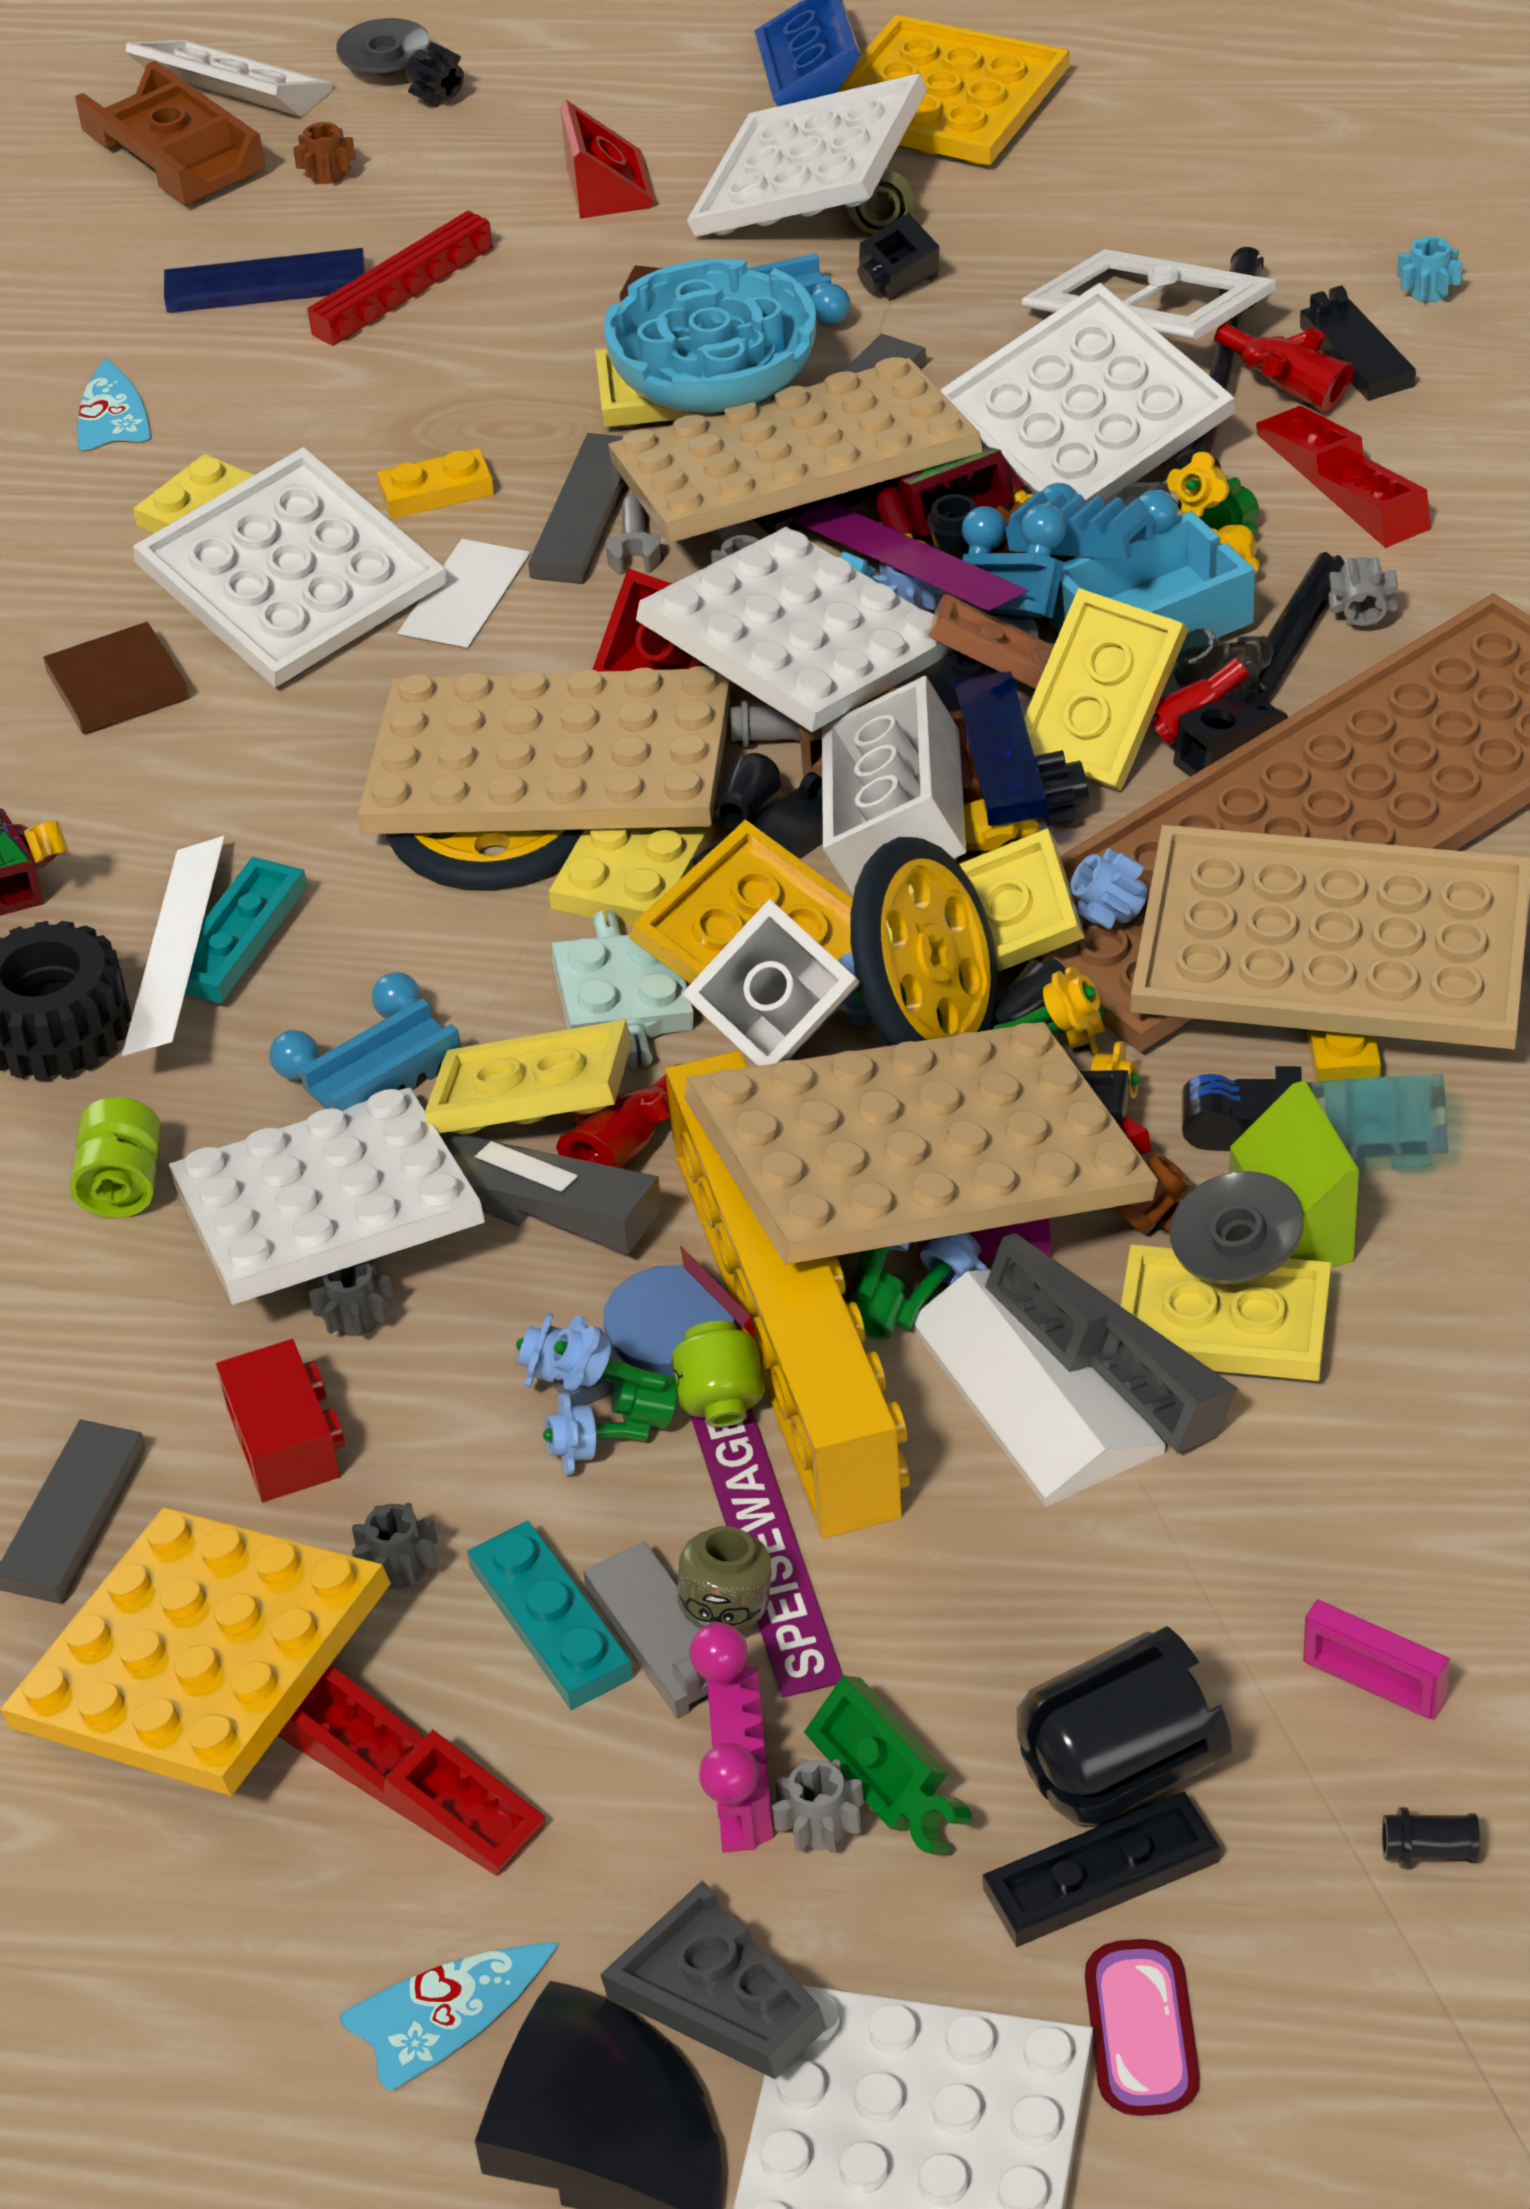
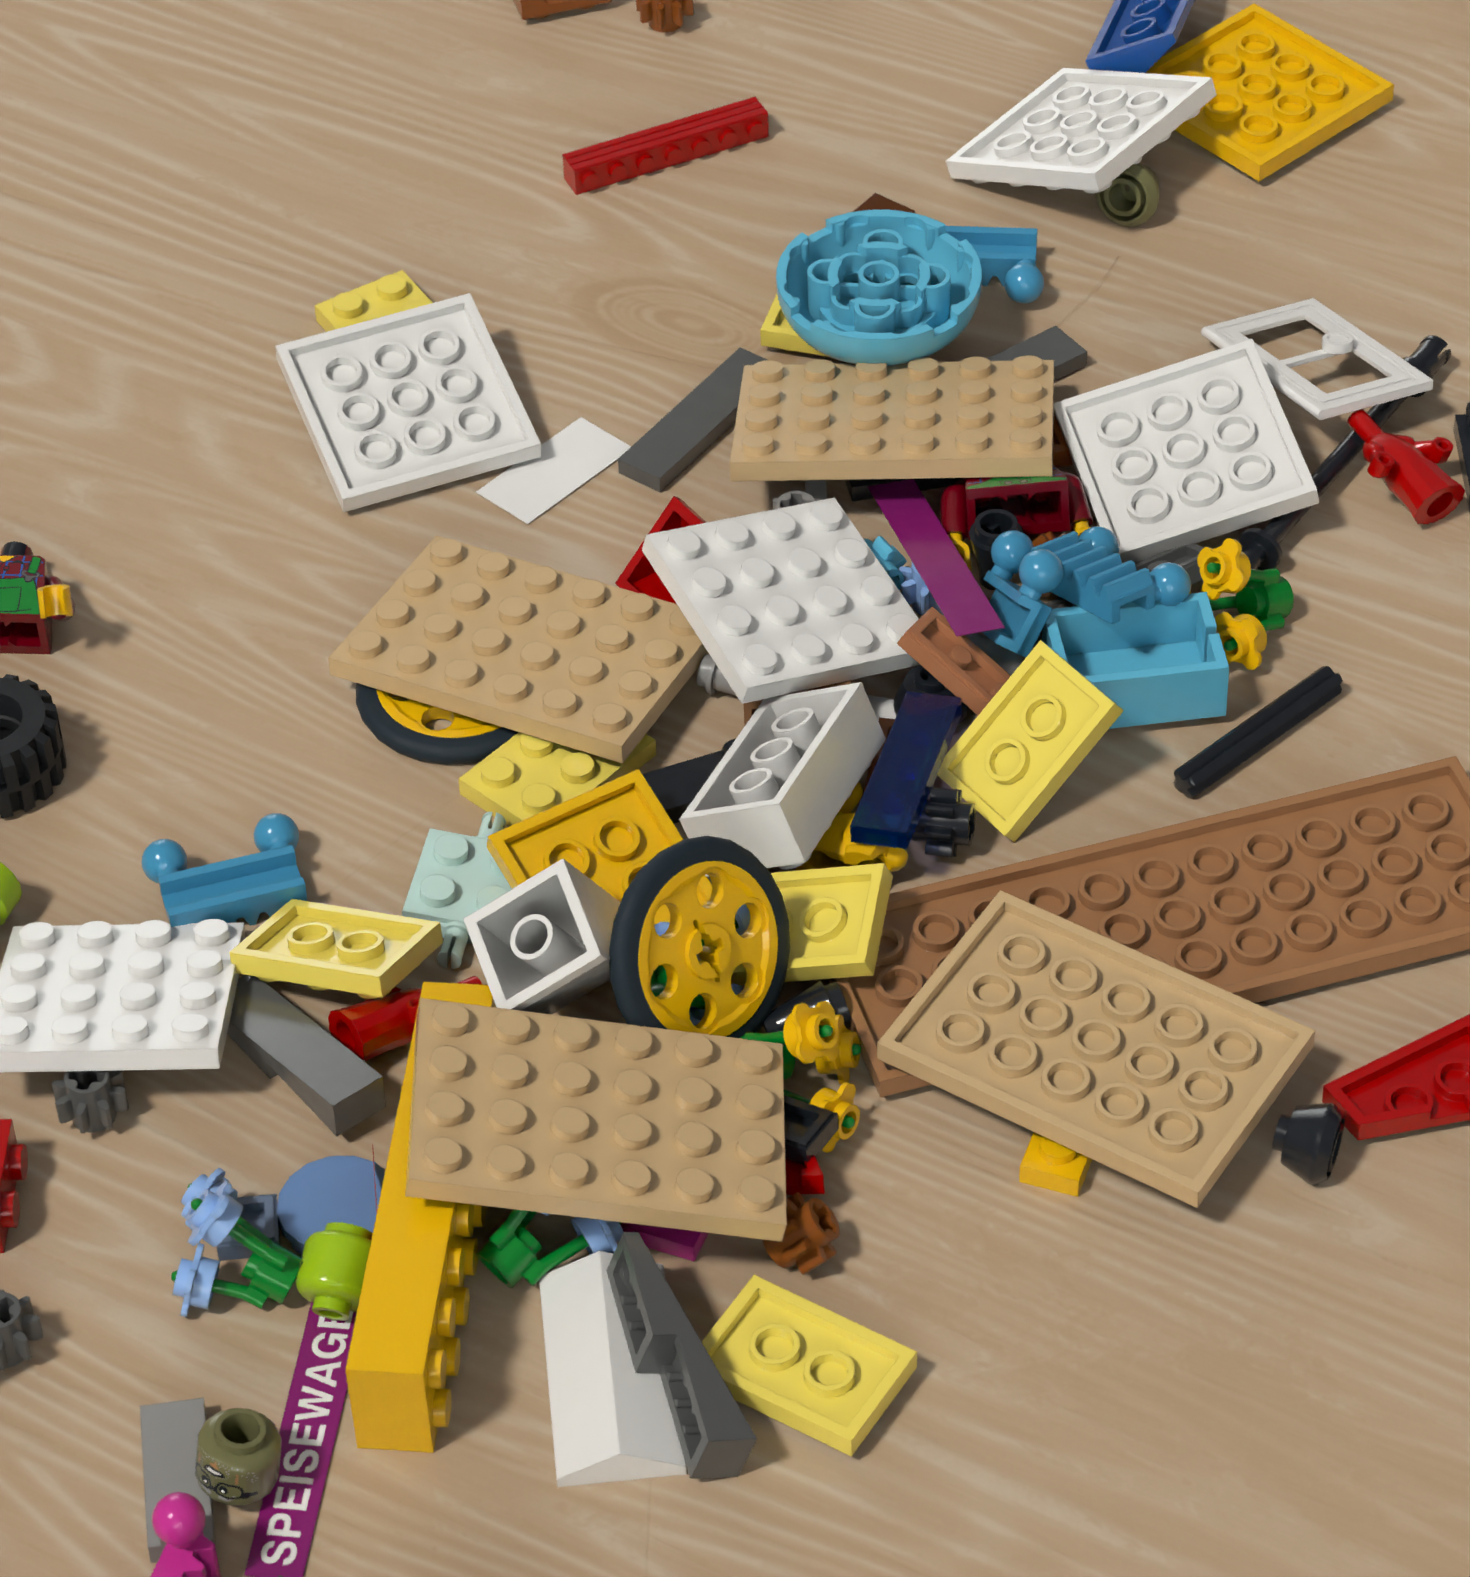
camera: 20 degrees right, 0 degrees up
reddish brown tile [43,621,189,734] -> none
medium azure sticker [77,358,151,450] -> none
white sticker [122,836,225,1057] -> none
clear blue tile [164,248,366,313] -> none
teal plate [185,856,308,1004] -> none
yellow plate [376,448,494,519] -> none
teal plate [467,1520,634,1710] -> none
white sticker [474,1141,578,1192] -> none
red slope [560,100,655,219] -> none
light grey bar [605,495,662,575] -> none
black cone [714,753,781,829] -> none
black brick [857,213,940,301] -> none
light blue gear [1070,848,1148,929] -> none
red cone [1150,656,1251,746] -> none
dark grey dish [1170,1171,1304,1284] -> none
black leg [1173,689,1288,777] -> none
clear smoke plate [1174,628,1273,696] -> none
black leg [1182,1066,1302,1151] -> none
lime slope [1229,1080,1359,1268] -> none
red slope [1256,405,1431,548] -> none
clear light blue slope [1306,1074,1448,1171] -> none
light grey gear [1328,556,1399,626] -> none

